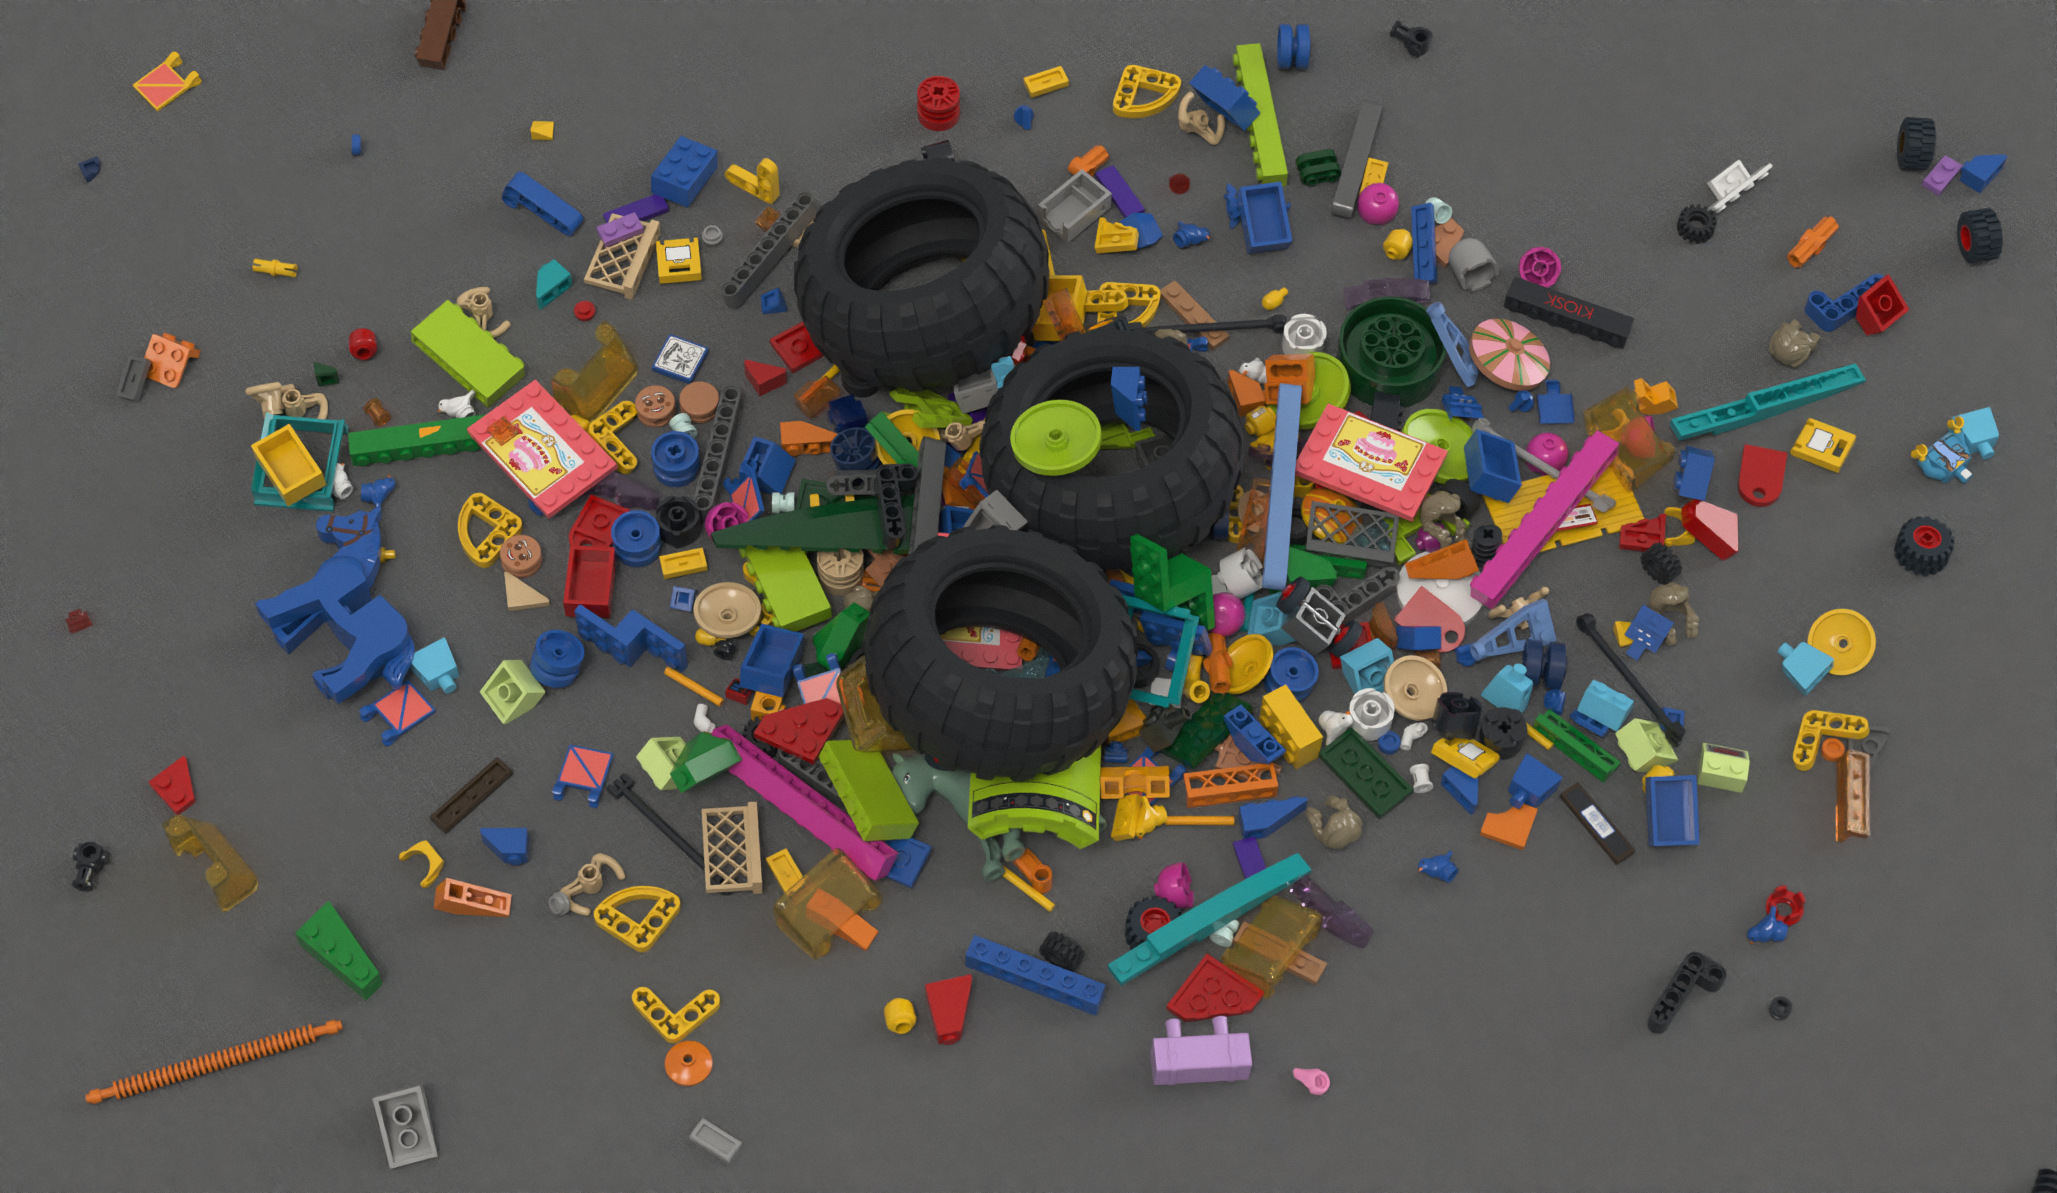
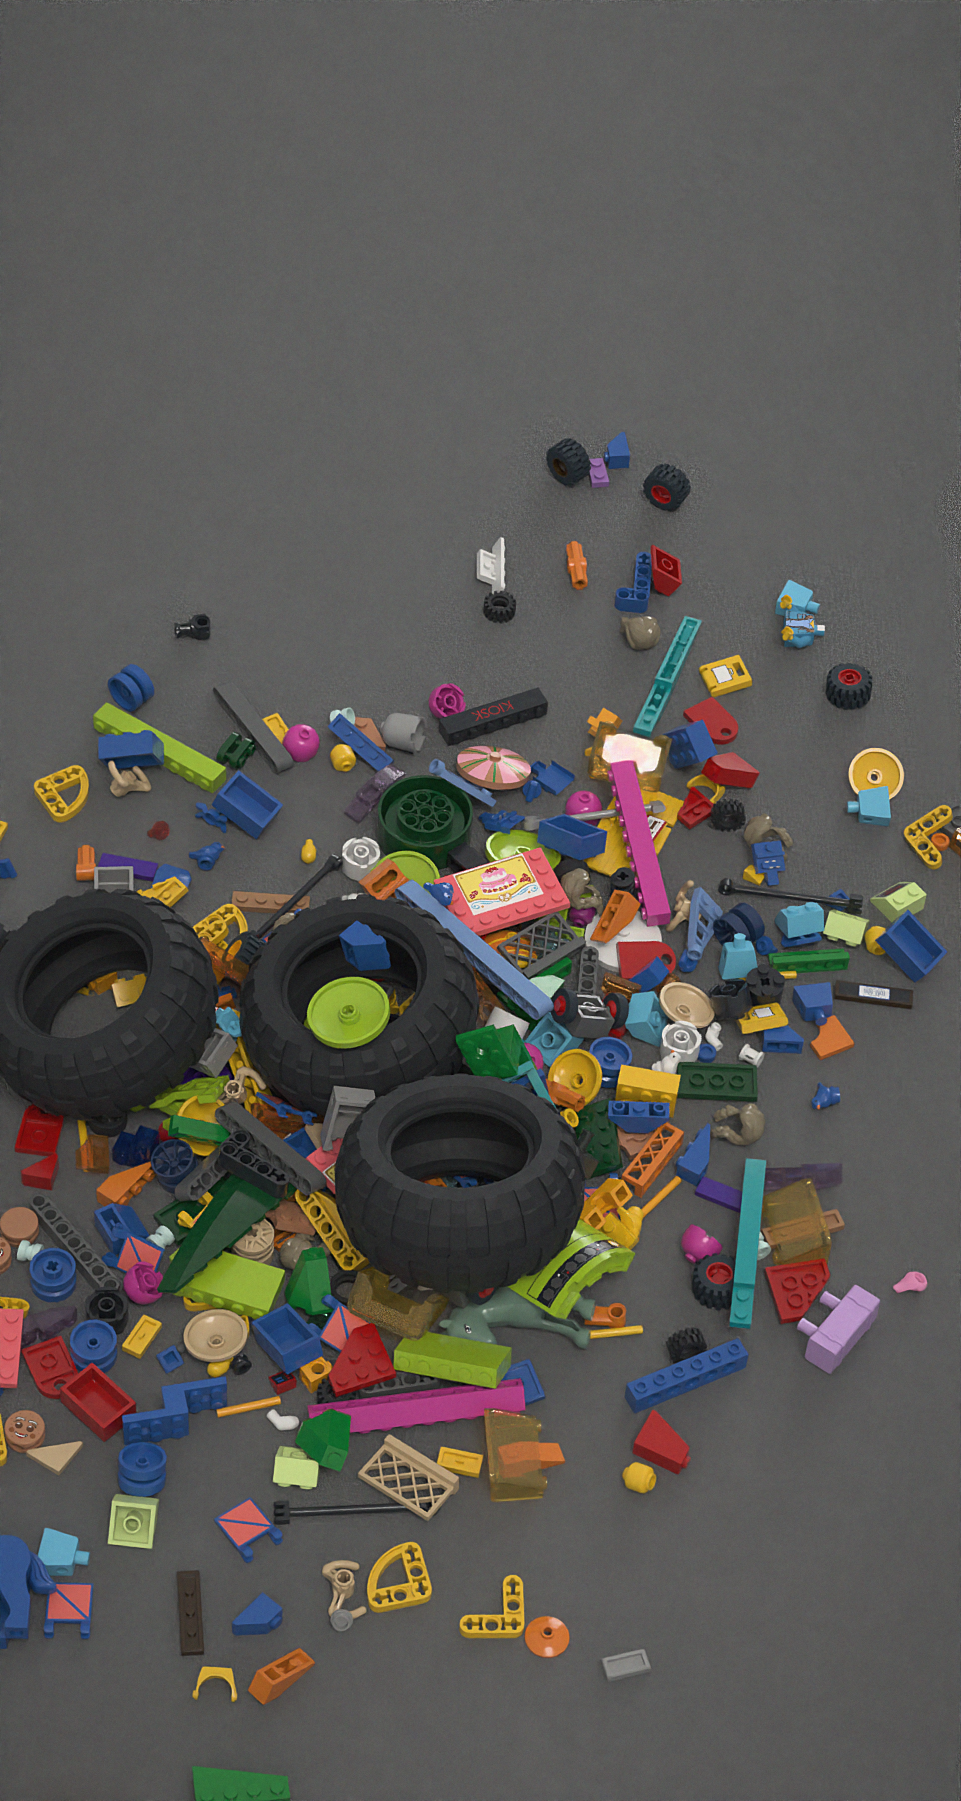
camera: 50 degrees left, 10 degrees down
none -> blue animal [423,882,454,906]

